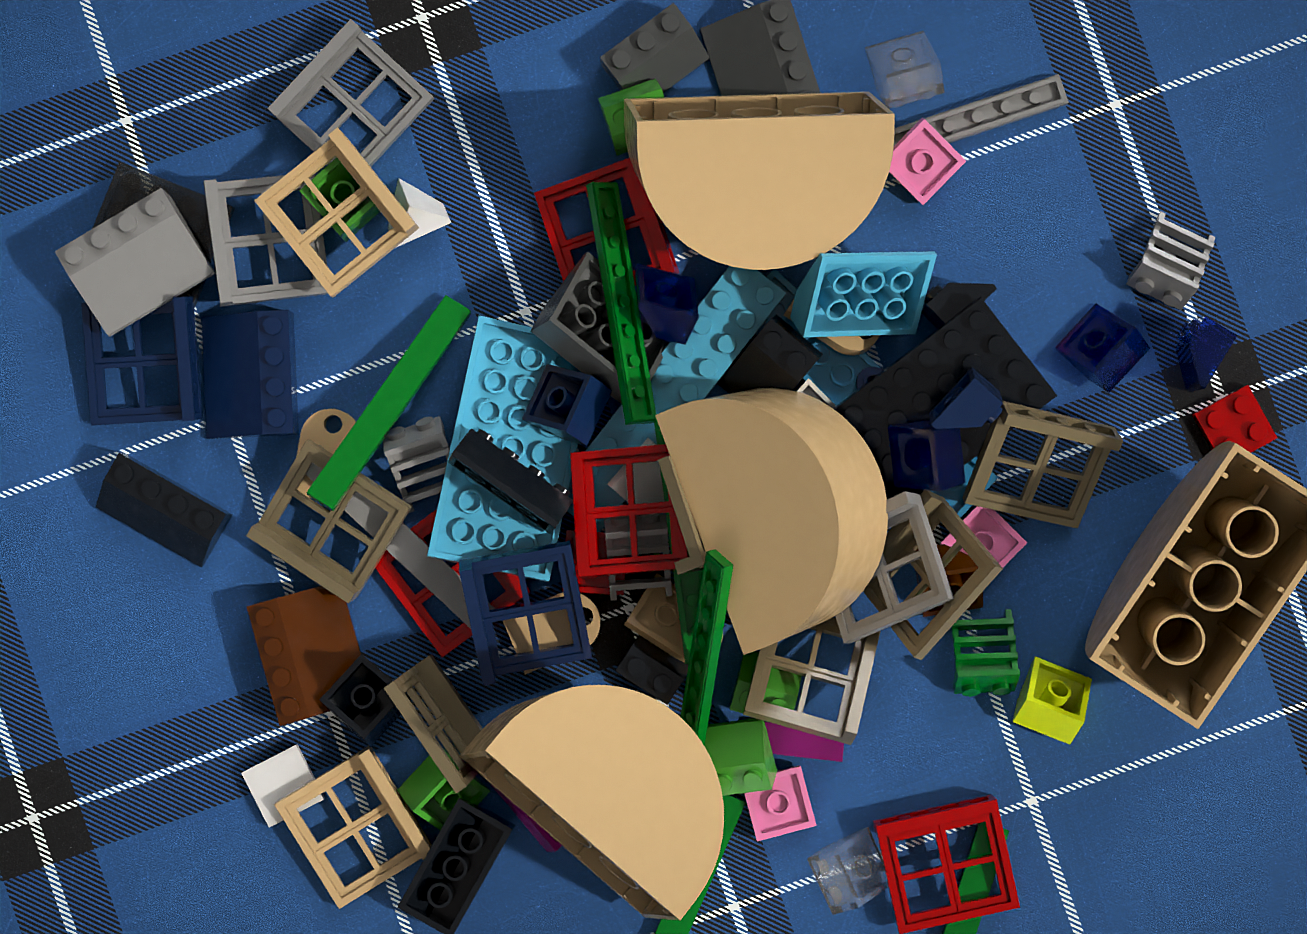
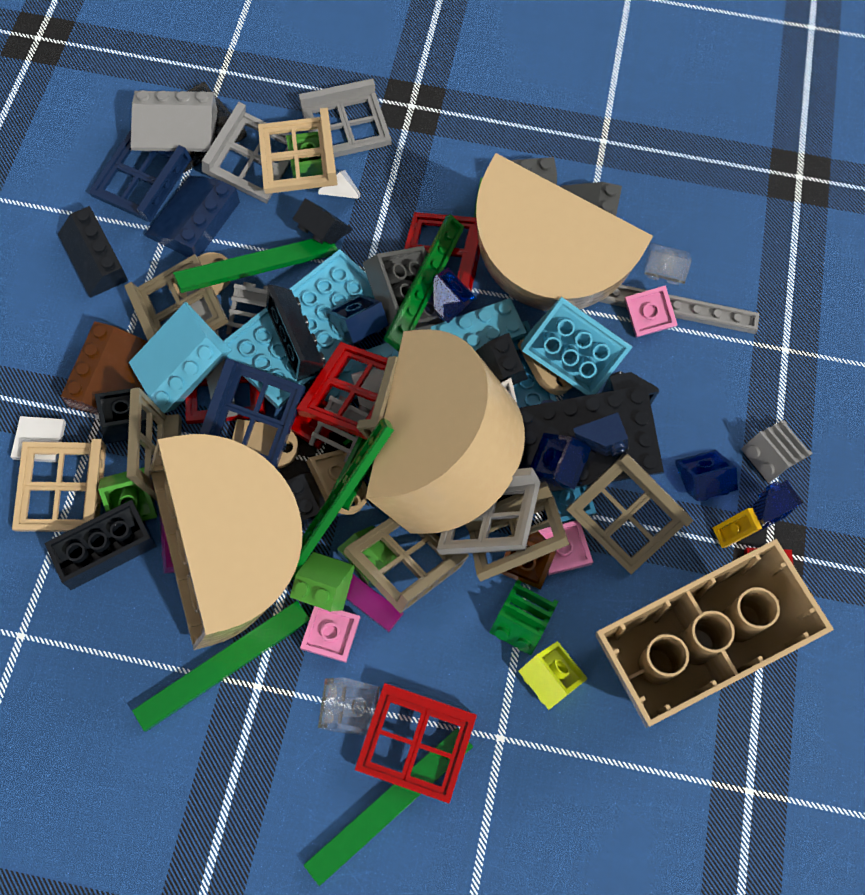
camera: 30 degrees right, 20 degrees down
none -> medium azure slope [129,302,232,413]
none -> black slope [293,198,353,244]
none -> yellow plate [713,508,762,548]

